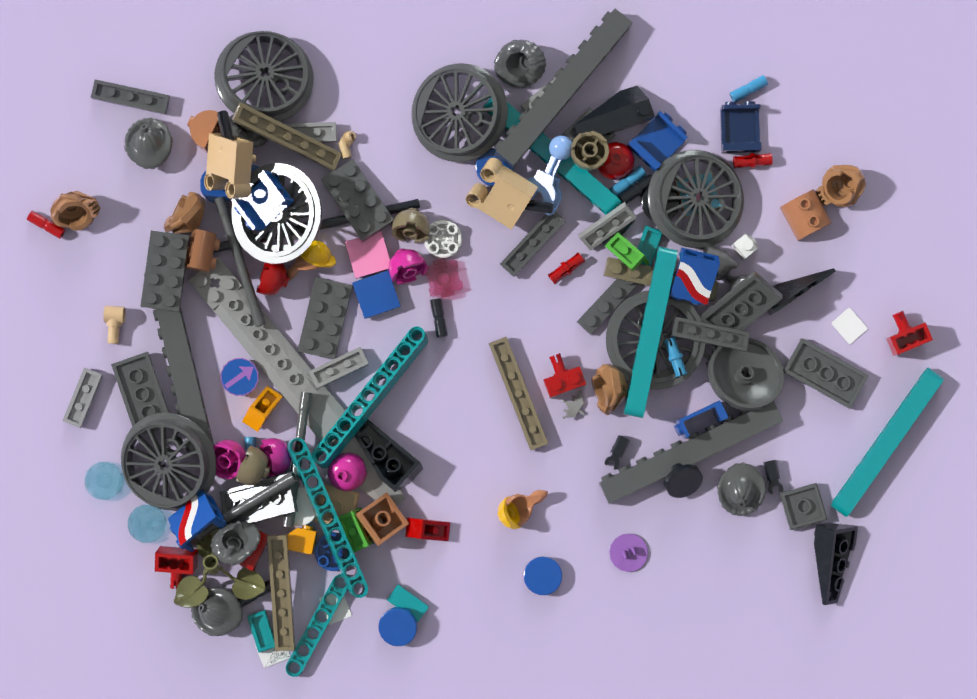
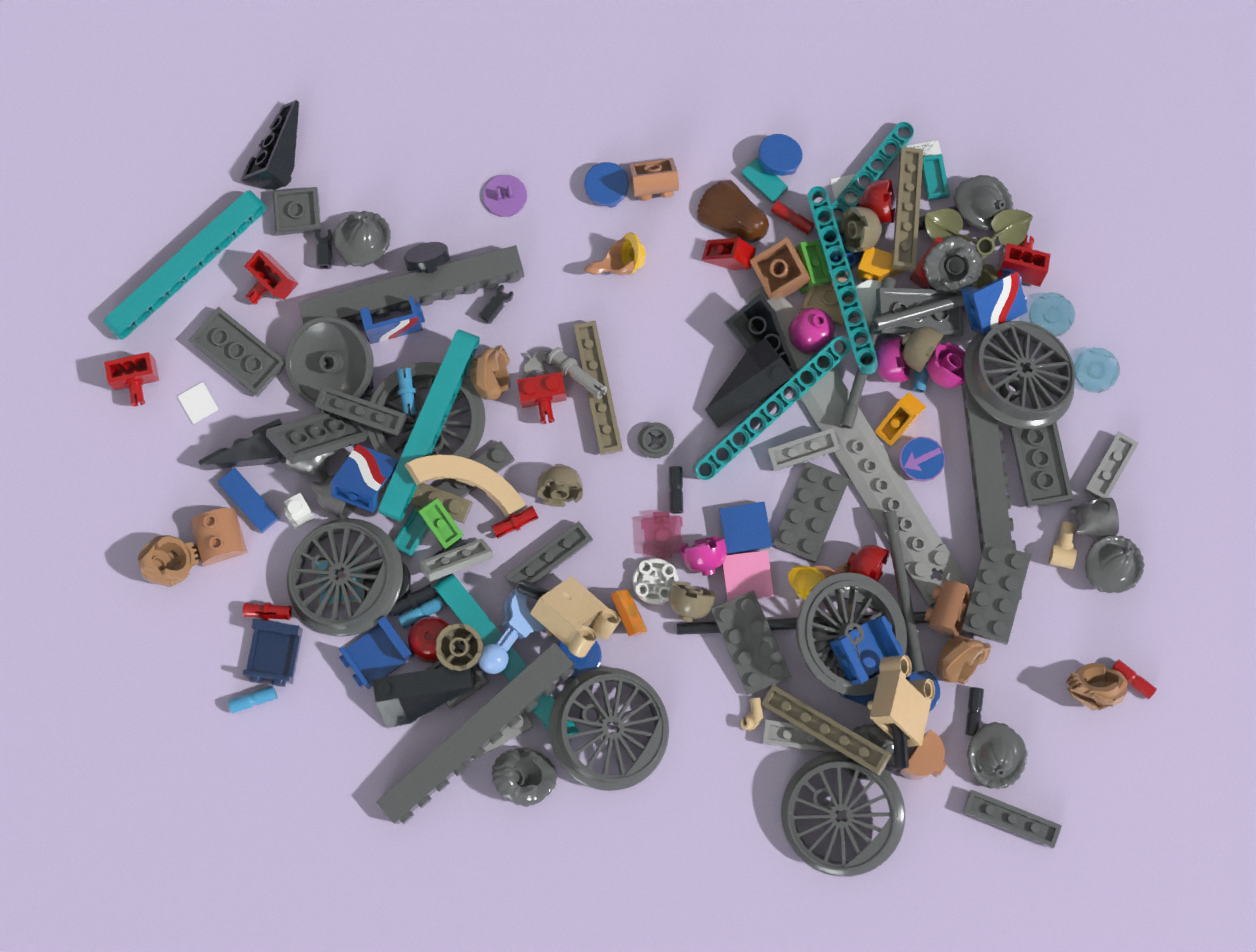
camera: 165 degrees left, 10 degrees down
none -> blue tile [218,467,280,533]
none -> red brick [244,249,299,305]
none -> tan tile [405,455,526,516]
none -> dark tan cylinder [537,464,583,507]
none -> light grey pin [547,347,607,399]
none -> orange tile [610,589,647,637]
none -> nougat brick [629,158,679,201]
none -> dark grey gear [638,423,674,459]
none -> reddish brown hair [697,180,769,242]
none -> black wedge [705,338,794,428]
none -> red piece [771,200,815,235]
none -> dark tan cylinder [839,207,882,252]
none -> red cylinder [859,179,895,224]
none -> black piece [965,687,984,736]
none -> flat silver piece [1068,497,1119,538]
none -> dark grey piece [1085,535,1145,593]

